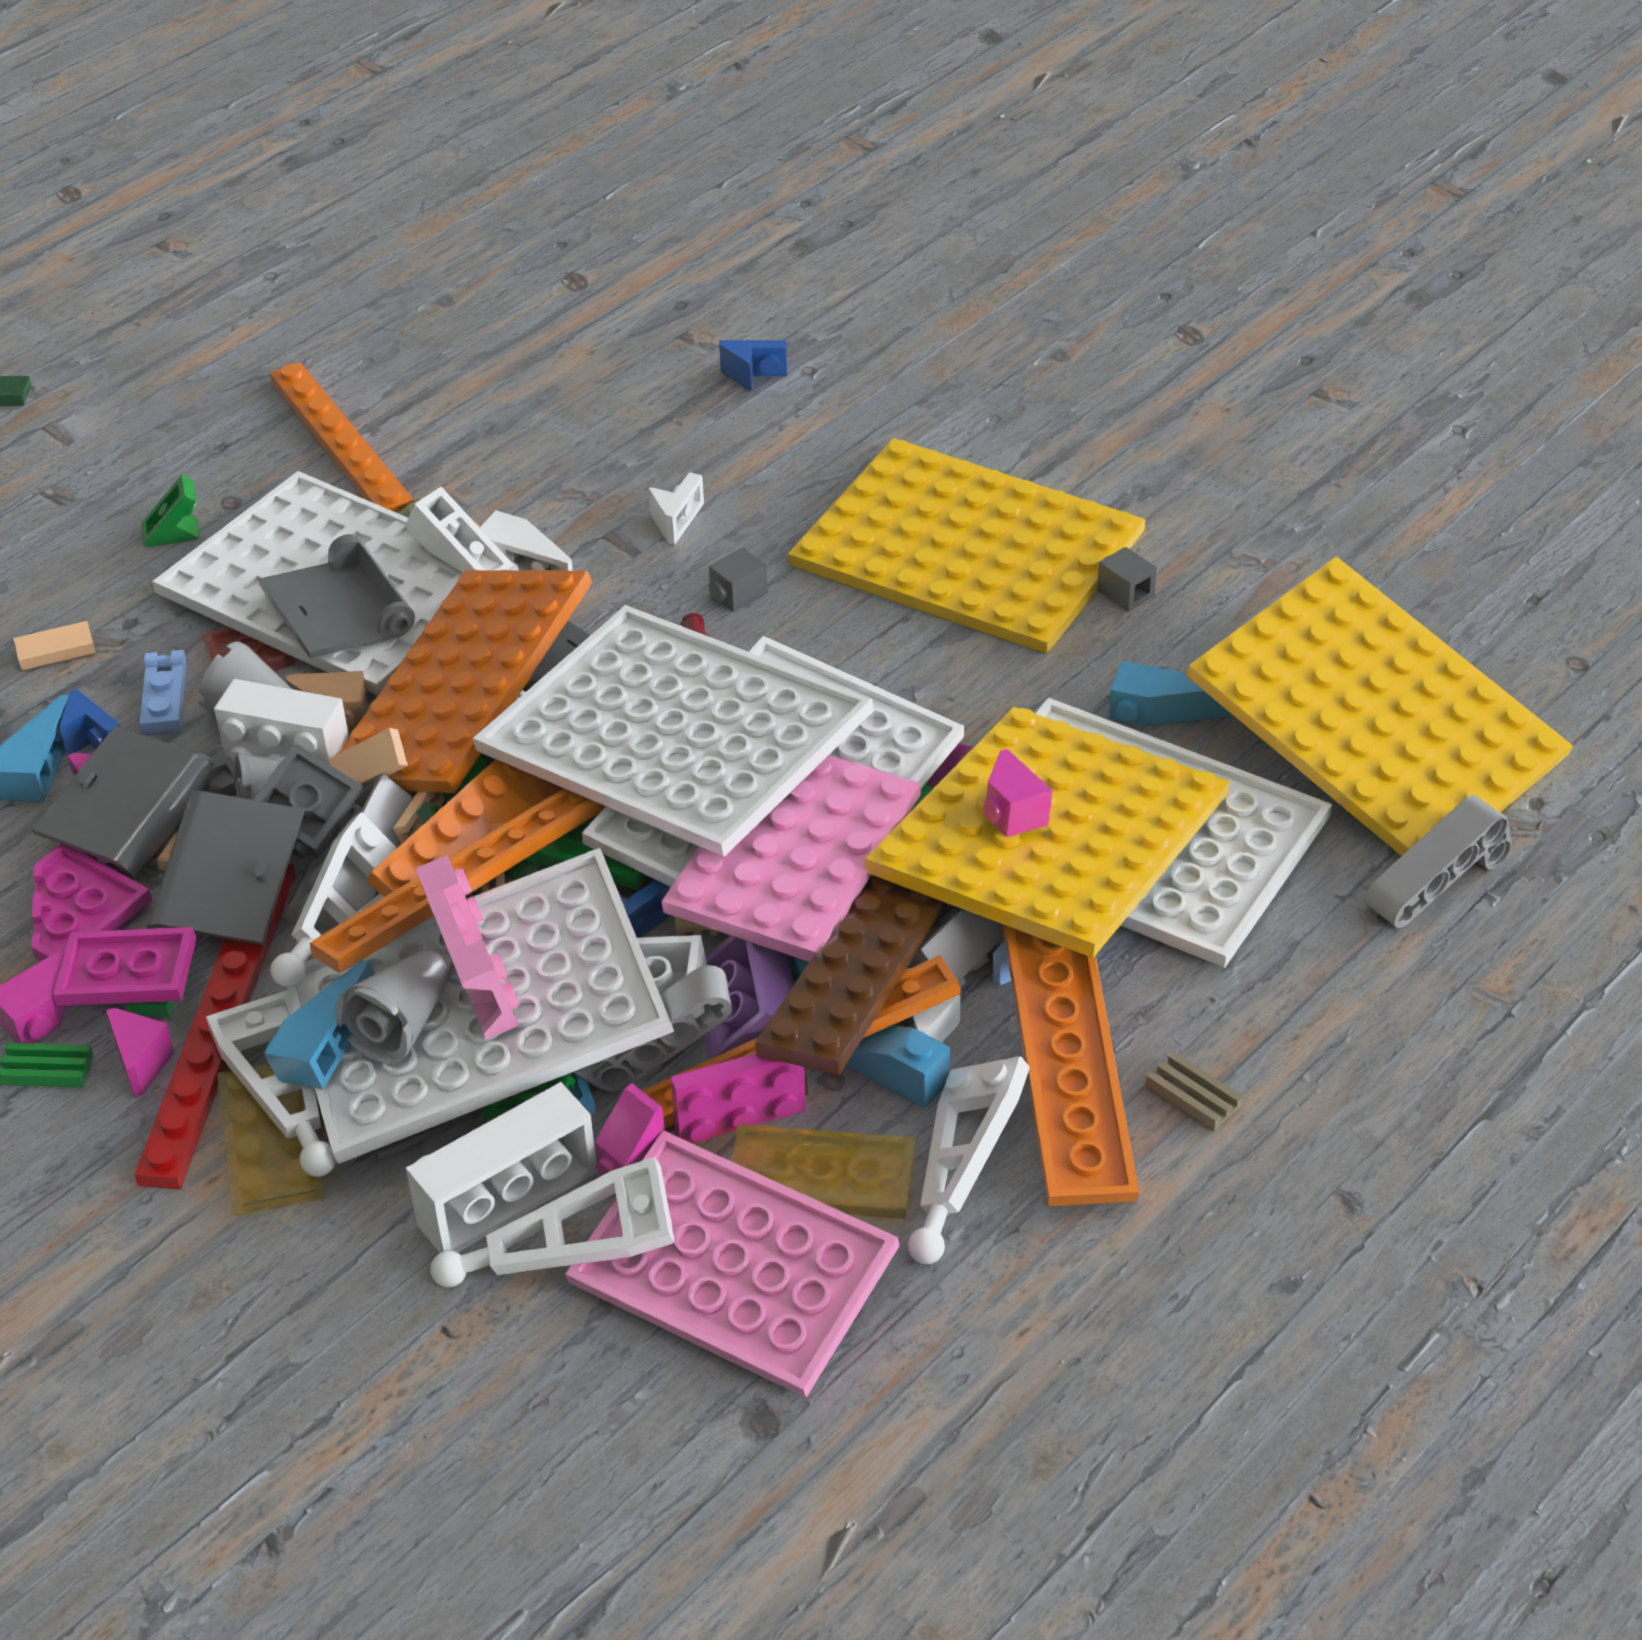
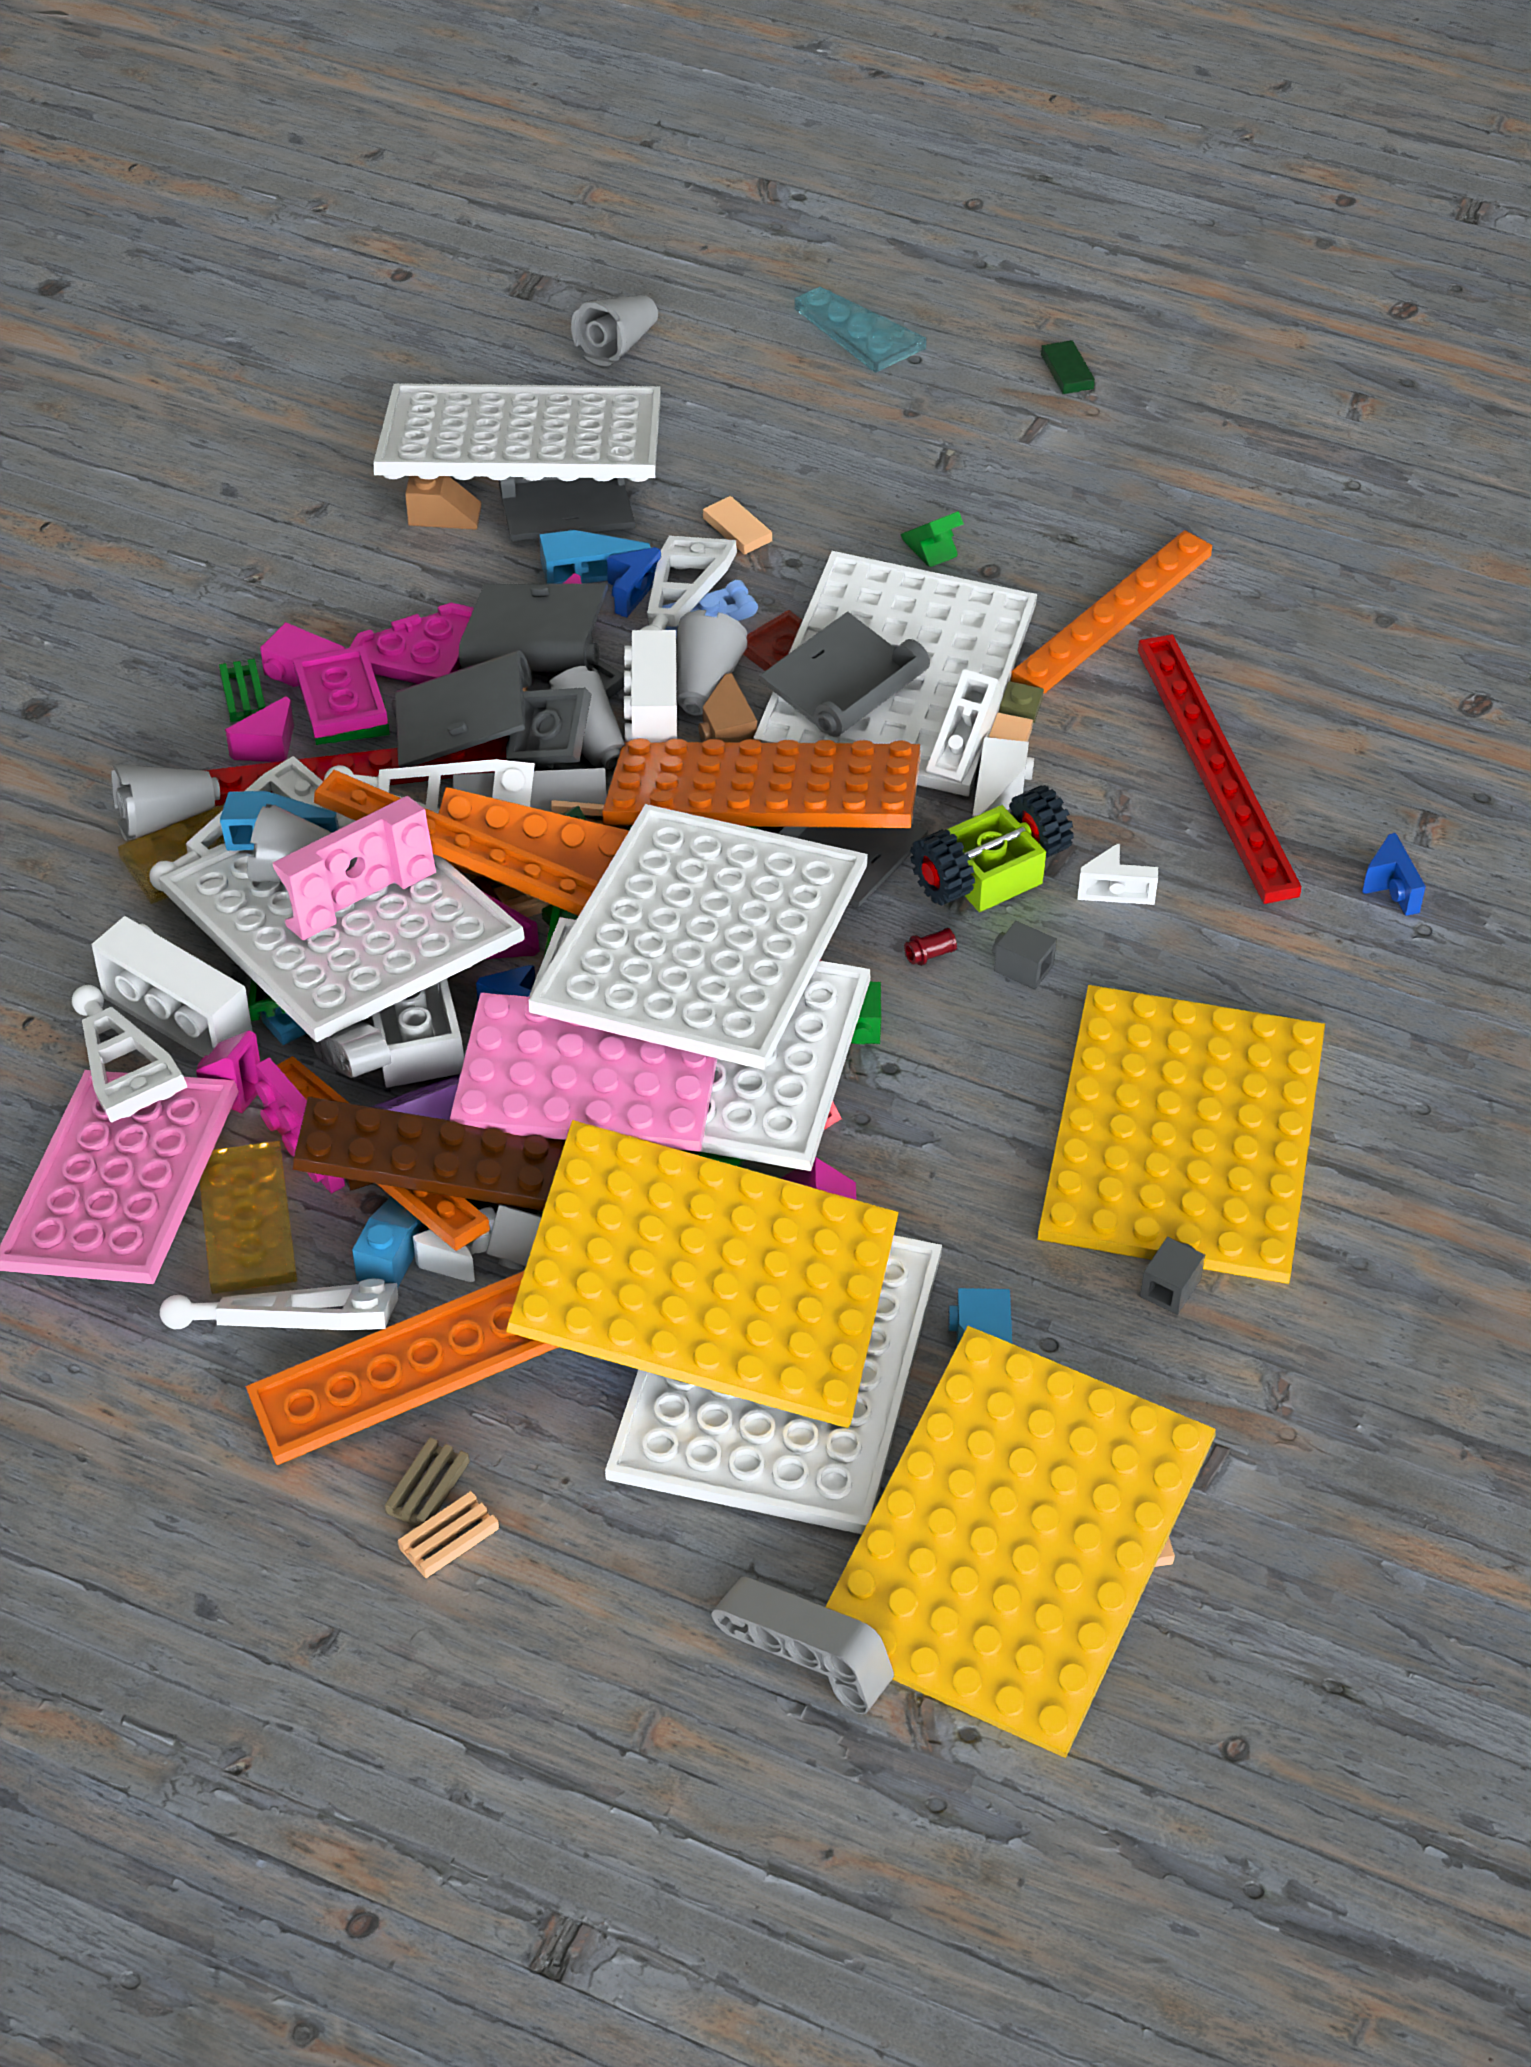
camera: 70 degrees right, 5 degrees up
light nougat tile [328,728,408,788] -> none
dark pink slope [983,749,1053,837] -> none
none -> light grey cone [111,764,220,841]
none -> light nougat tile [398,1491,499,1578]
none -> white plate [641,536,737,630]
none -> brick [910,785,1074,913]
none -> red plate [1137,634,1302,904]

